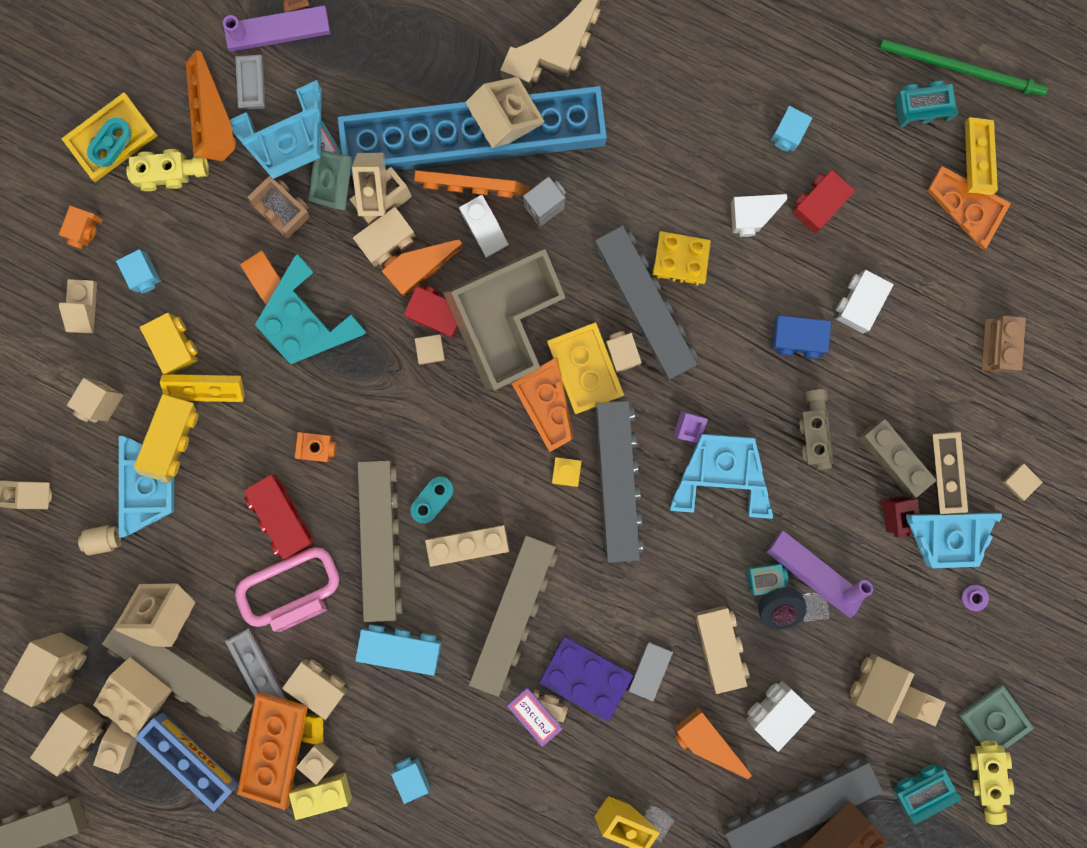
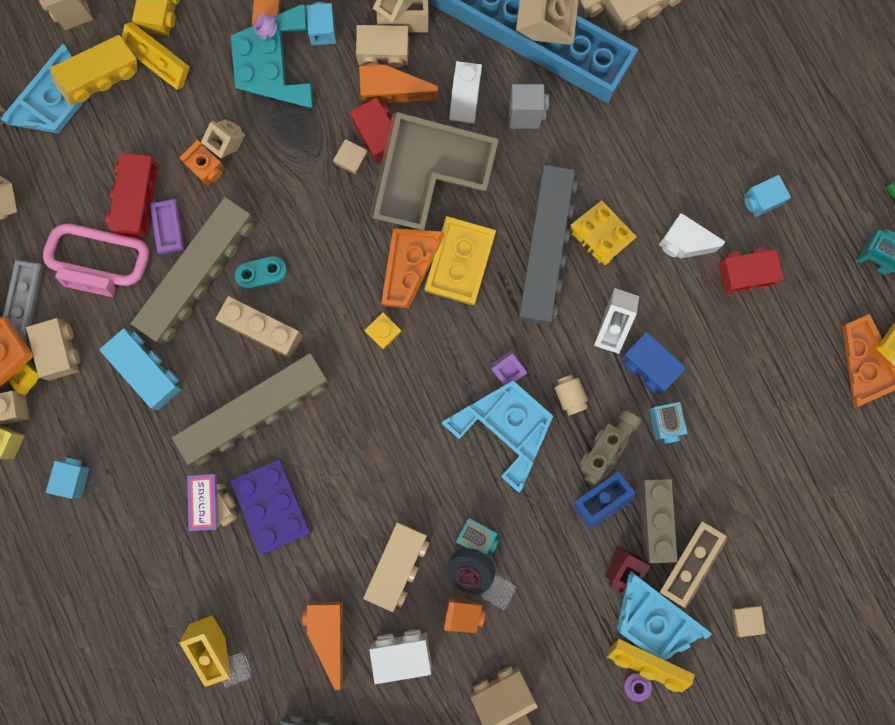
camera: 35 degrees right, 5 degrees down
orange wing [414,170,530,198] -> none
dark grey brick [595,400,644,563] -> none
tan brick [606,331,642,373] -> none
light grey tile [628,641,673,701] -> none
medium lavender piece [766,531,873,618] -> none
white brick [836,270,894,334] -> none
medium nougat window [982,316,1026,373] -> none
none -> medium lavender tile [150,199,185,255]
none -> tan brick [201,119,245,158]
none -> lavender plate [254,14,277,40]
none -> medium azure brick [306,2,336,45]
none -> orange slope [444,596,486,633]
none -> tan brick [554,375,588,416]
none -> blue brick [574,471,635,531]
none -> white slope [594,288,639,354]
none -> yellow plate [607,639,695,693]
none -> brick [649,402,687,444]

